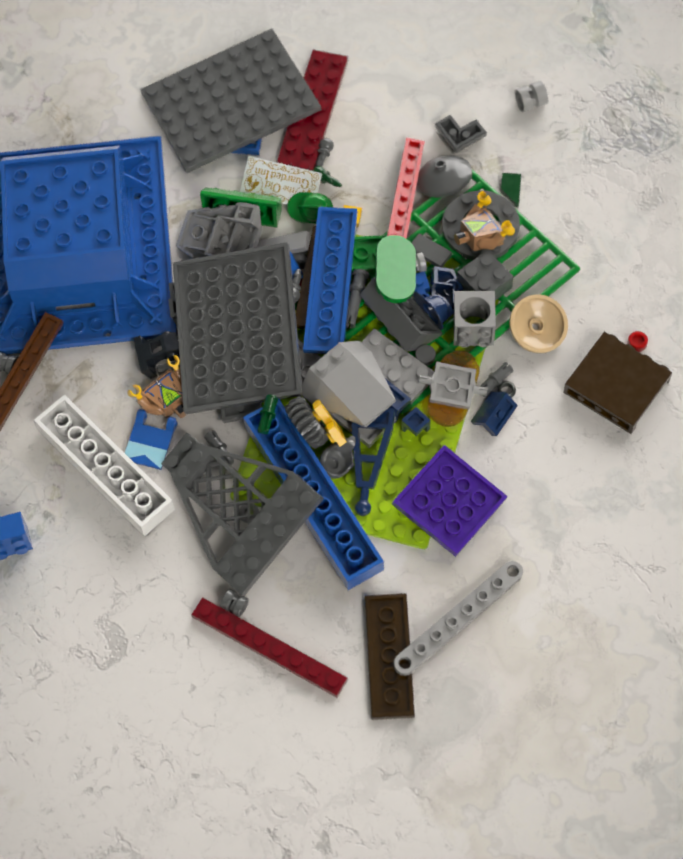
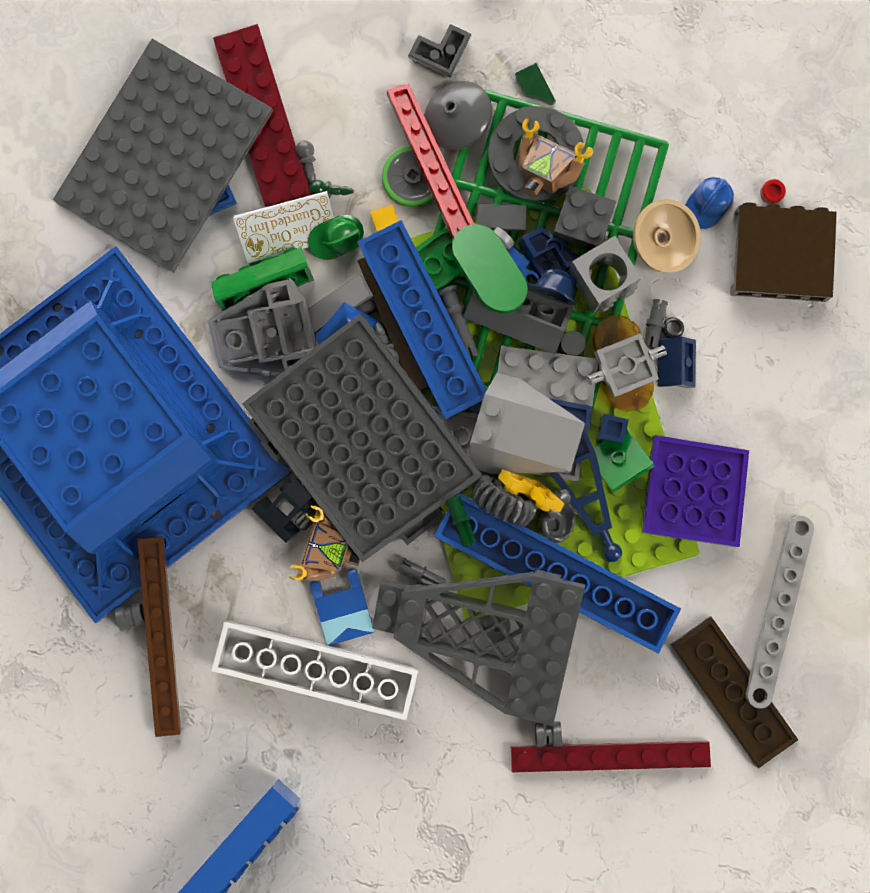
camera: 30 degrees left, 20 degrees up
none -> dark grey wheel [382,146,434,207]
none -> green plate [588,429,654,493]
none -> blue piece [685,177,734,229]

